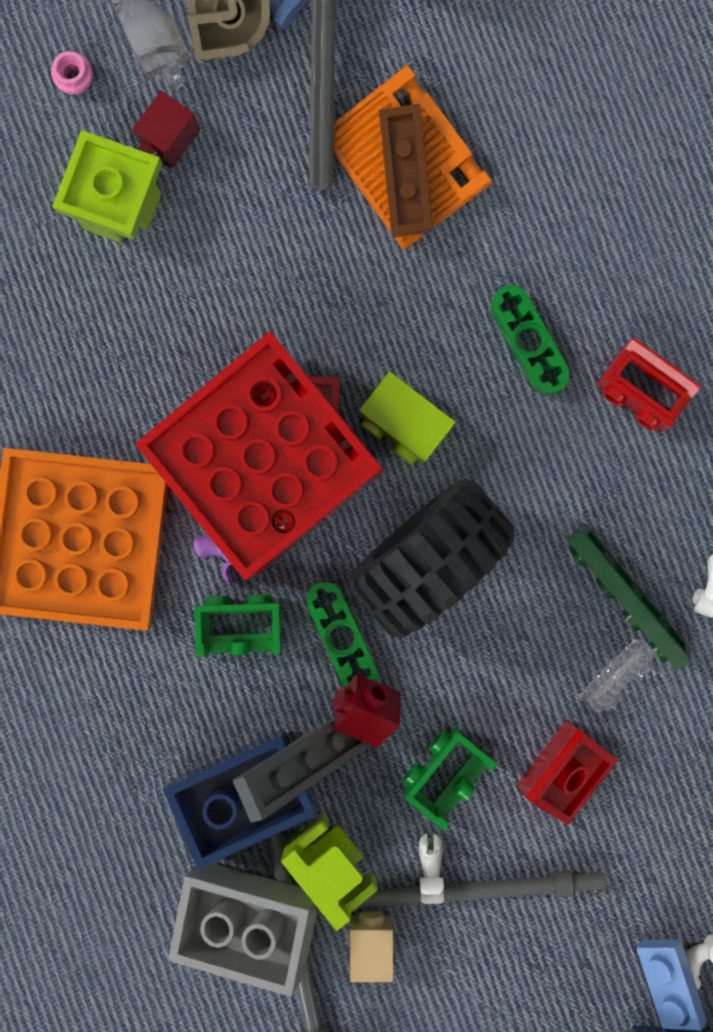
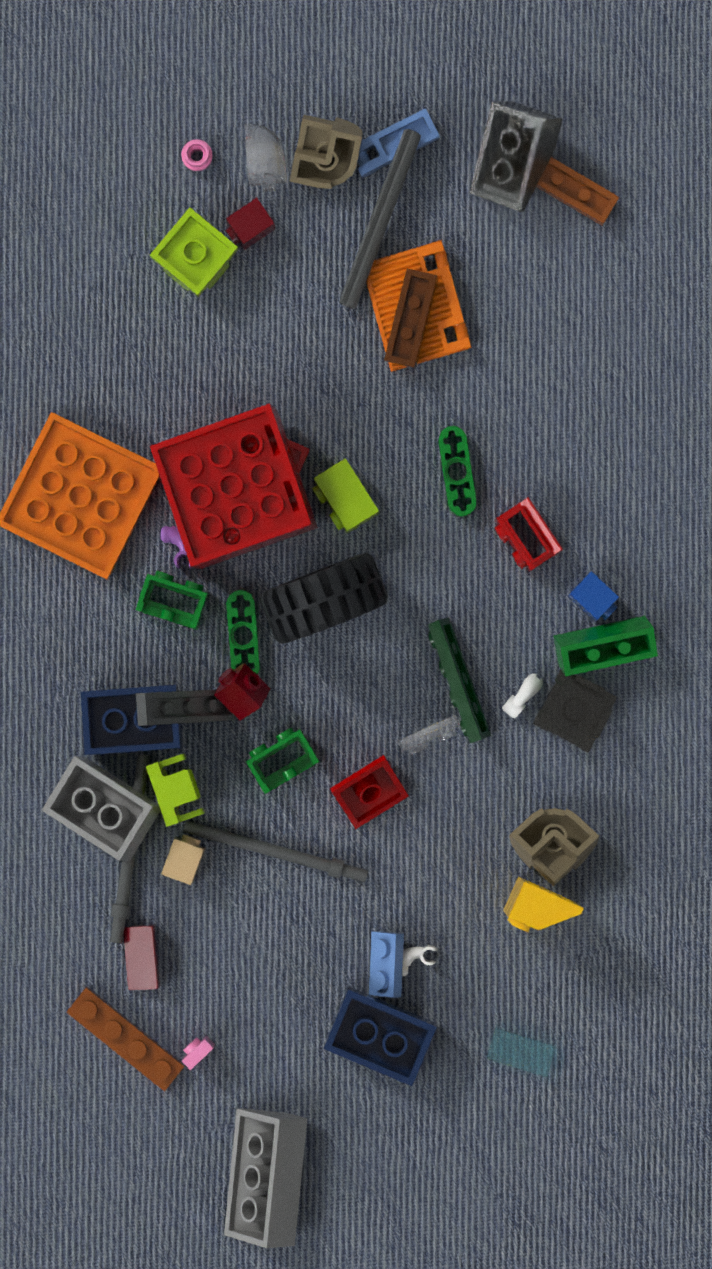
camera: 20 degrees right, 0 degrees up
white arm [418,833,444,904] -> none

